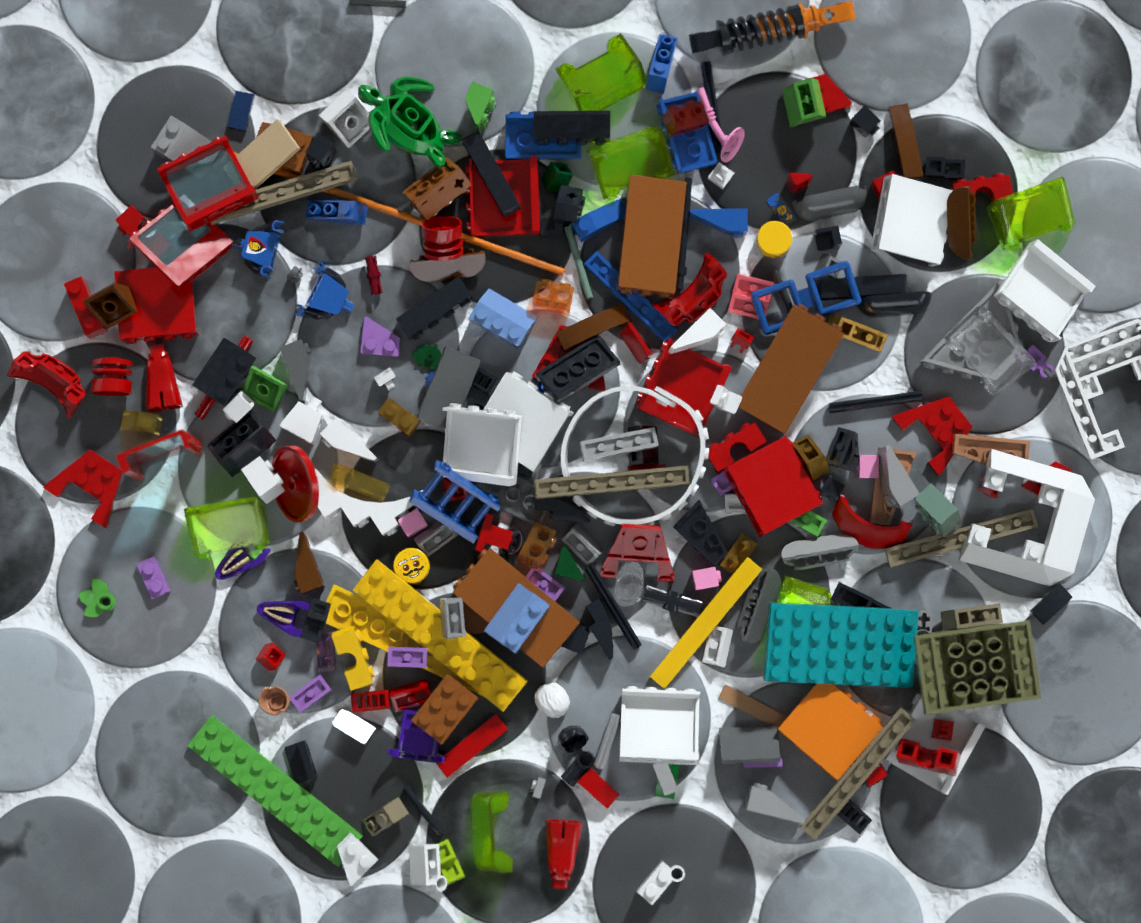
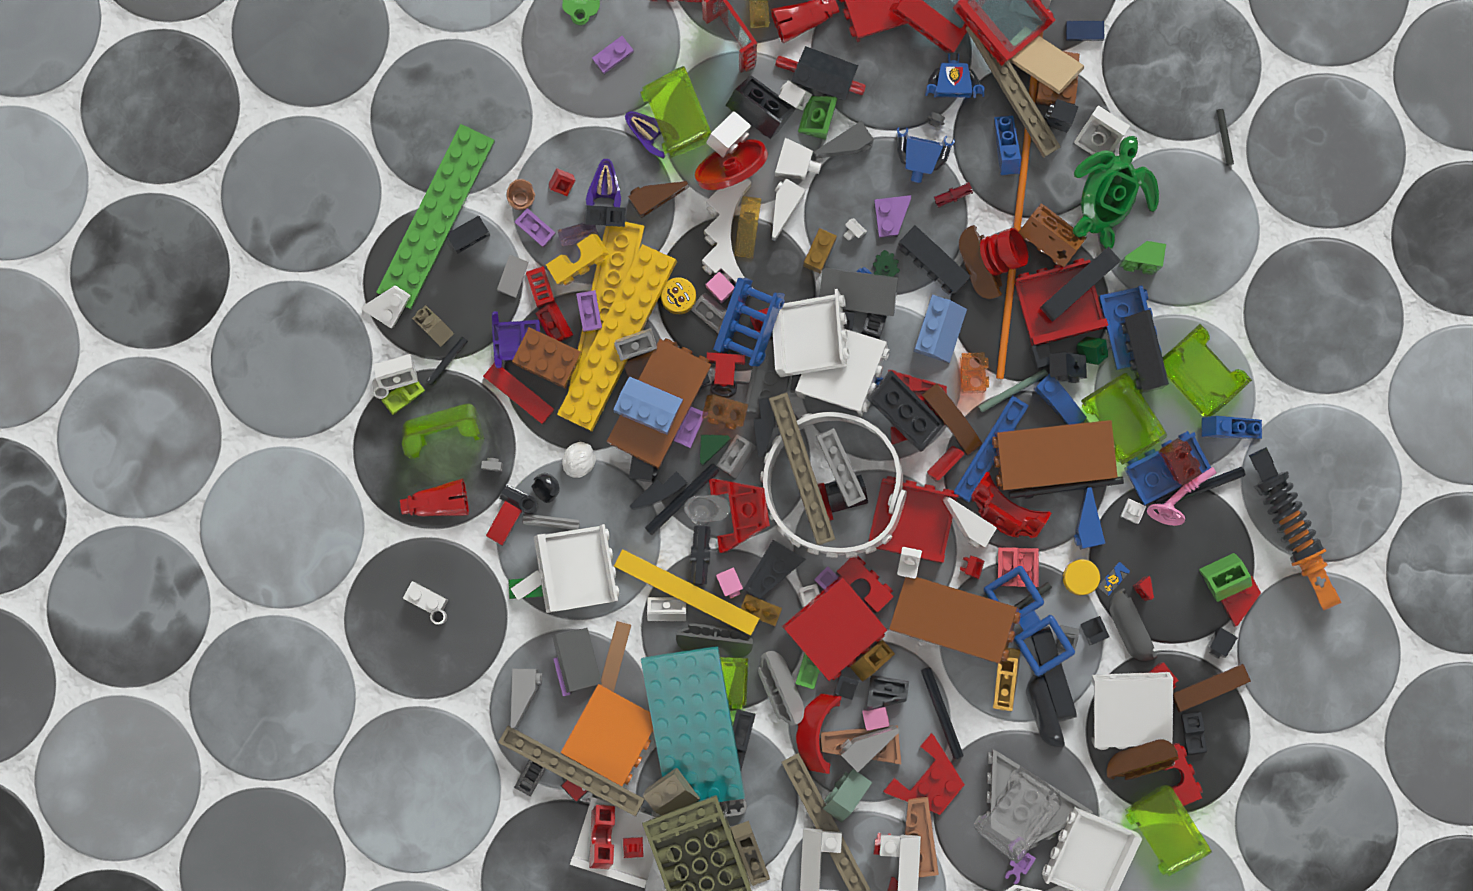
camera: 75 degrees right, 0 degrees up
none -> dark tan slope [643,768,700,816]

